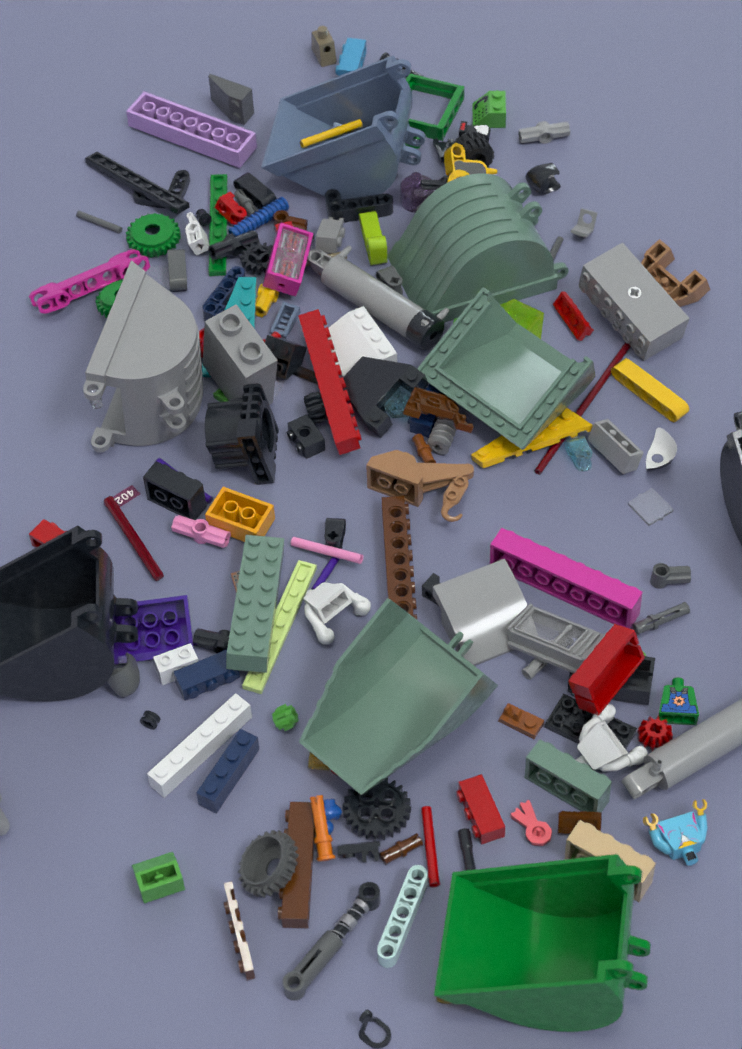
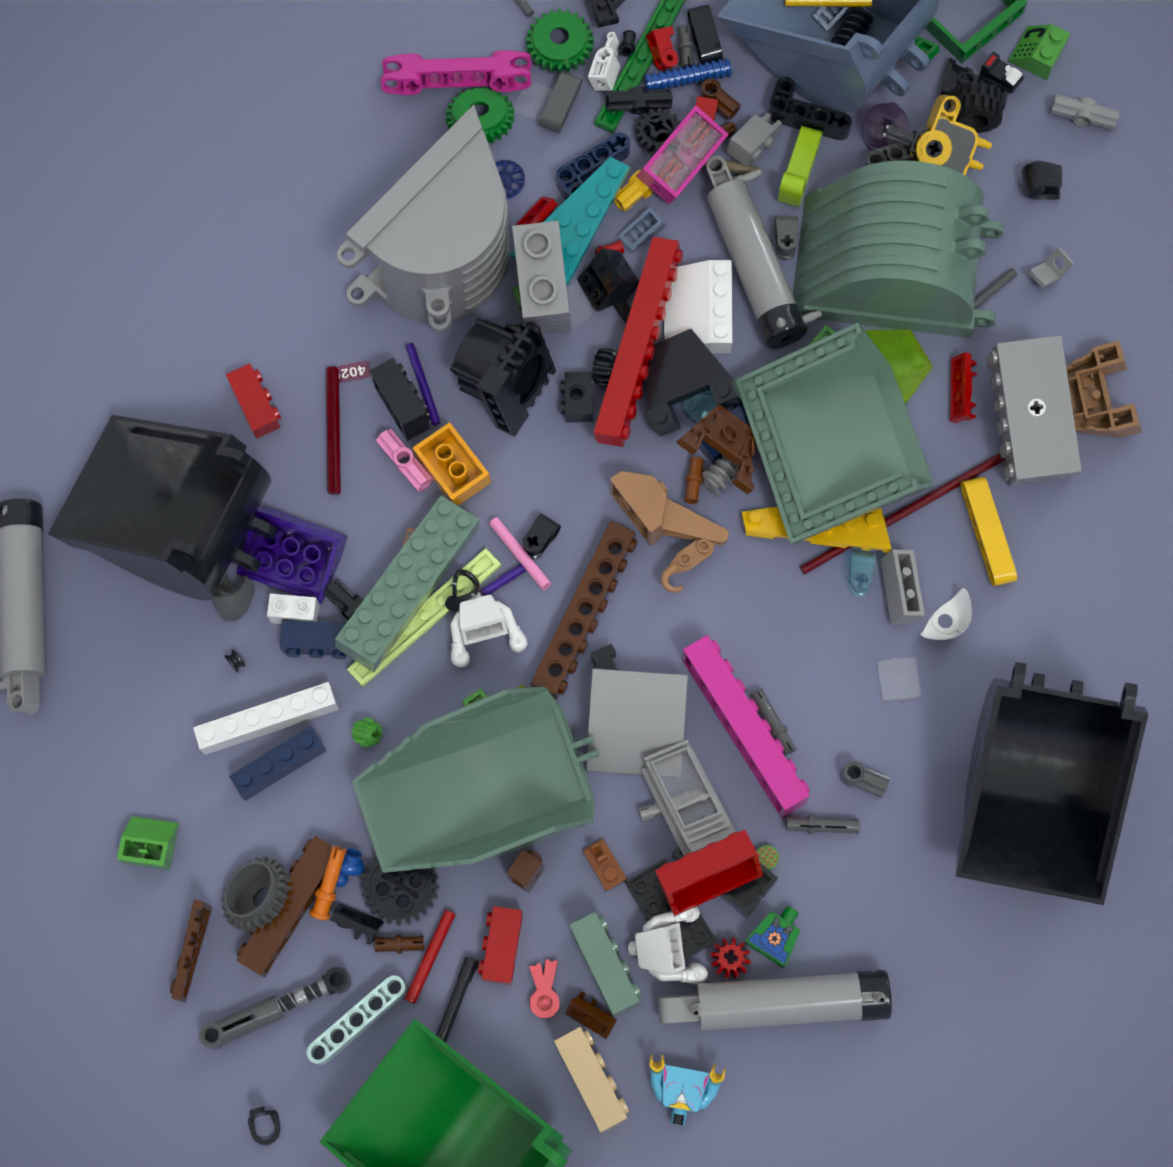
camera: 30 degrees right, 20 degrees up
none -> black piece [445,569,480,611]
none -> reddish brown brick [506,849,545,893]

